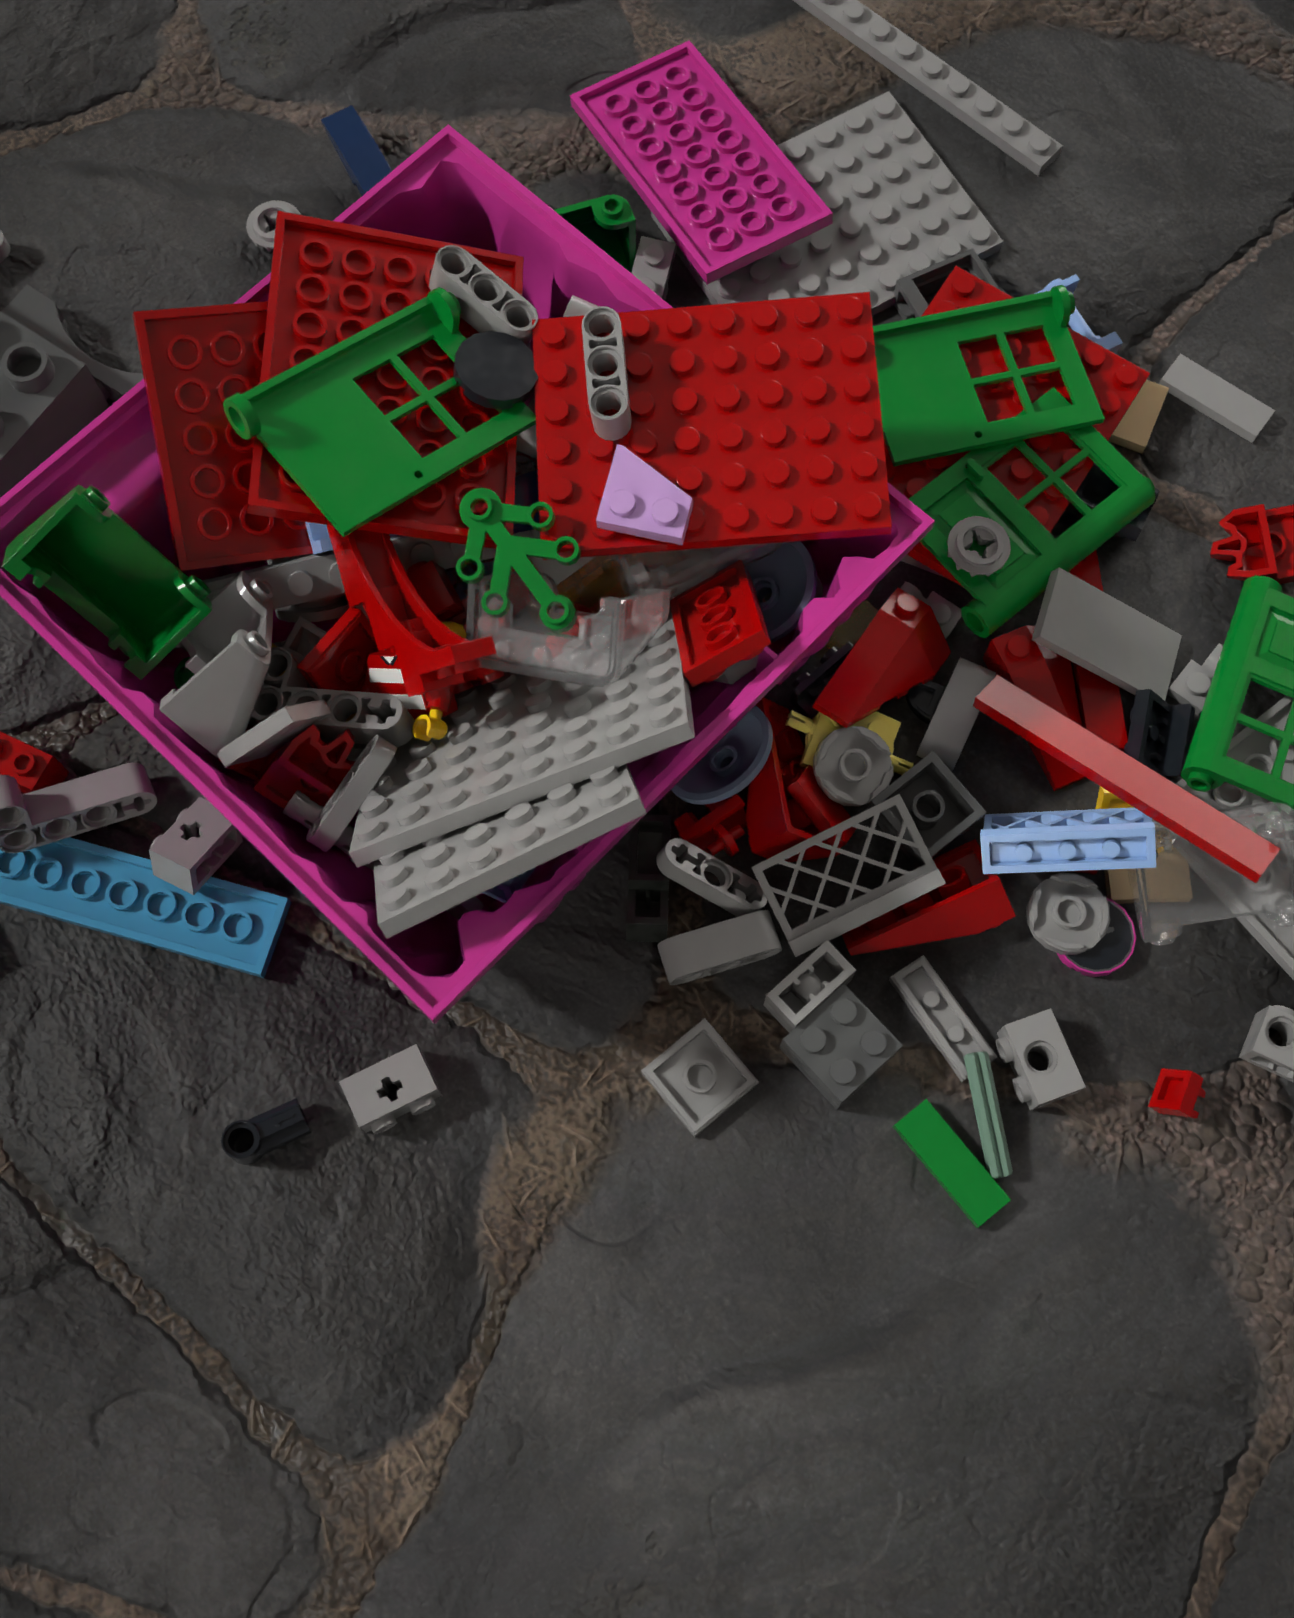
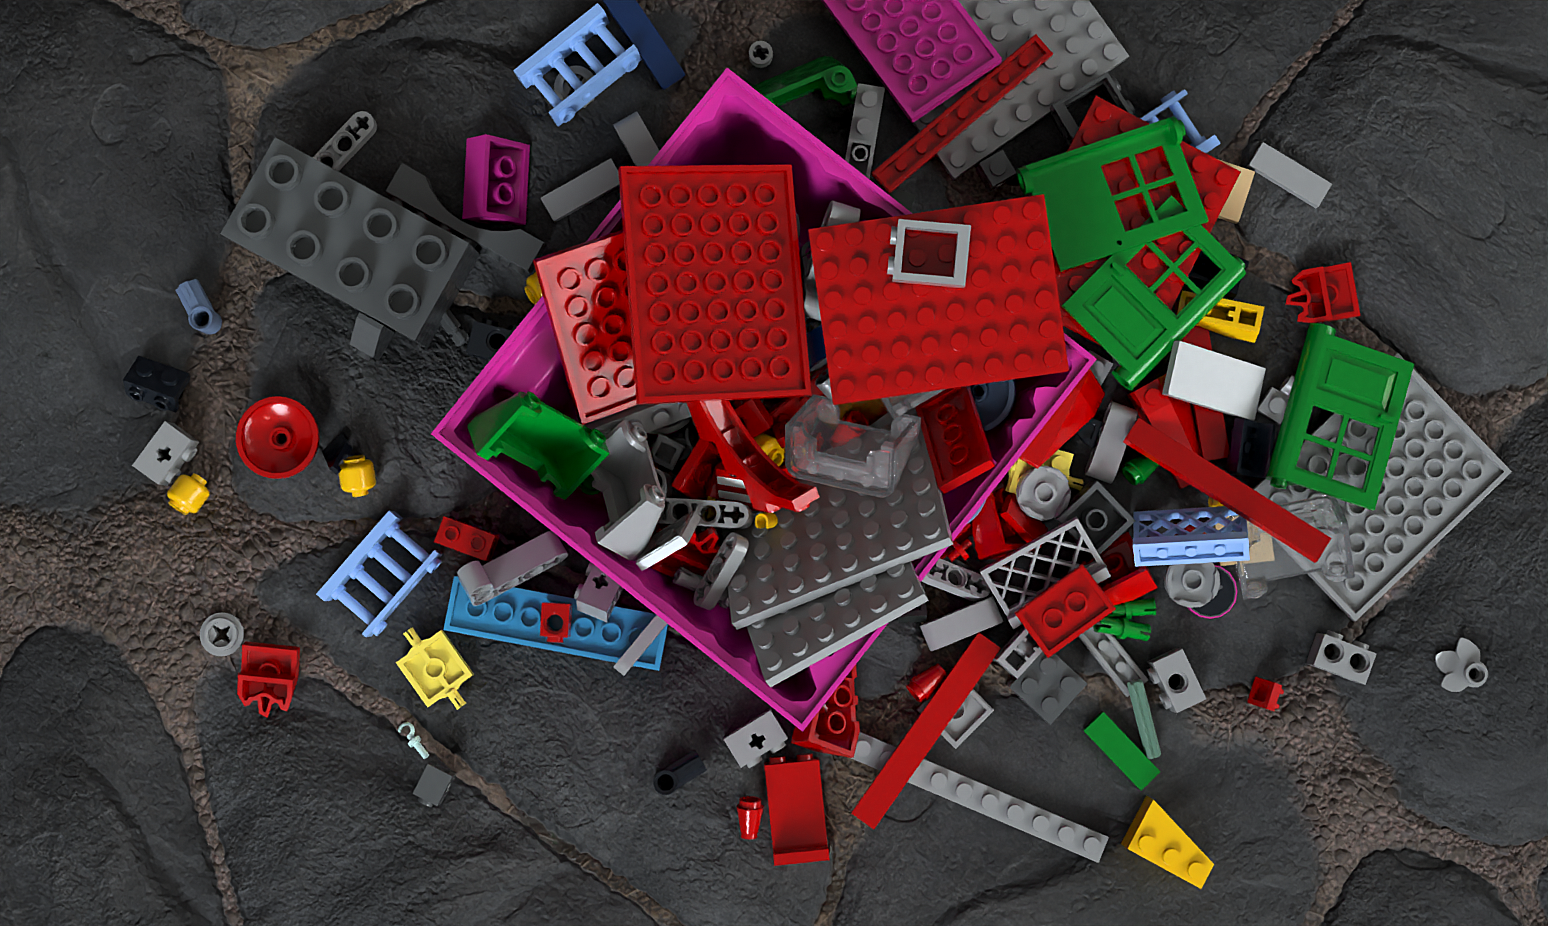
camera: 10 degrees left, 15 degrees up
green door [223,287,536,537] -> none
light grey beam [429,245,538,346] -> none
black tile [453,331,538,410] -> none
green plant [456,488,581,633] -> none
light grey beam [582,306,631,441] -> none
lavender wing [596,444,693,545] -> none
light grey gear [946,516,1011,577] -> none
none -> dark pink slope [462,134,530,225]
none -> light blue fence [513,3,642,127]
none -> red brick [540,602,573,642]
none -> light grey beam [613,615,667,676]
none -> red cone [736,796,764,839]
none -> red panel [764,753,830,866]
none -> red wedge [791,665,860,758]
none -> red tile [851,632,1001,830]
none -> light grey plate [852,732,1109,863]
none -> red tile [871,34,1053,195]
none -> light grey window [887,219,971,288]
none -> red cone [906,663,947,703]
none -> red tile [1014,563,1116,658]
none -> green pin [1093,617,1151,641]
none -> green pin [1106,597,1156,619]
none -> yellow wedge [1121,795,1214,889]
none -> green cone [1122,454,1159,486]
none -> yellow slope [1177,290,1264,343]

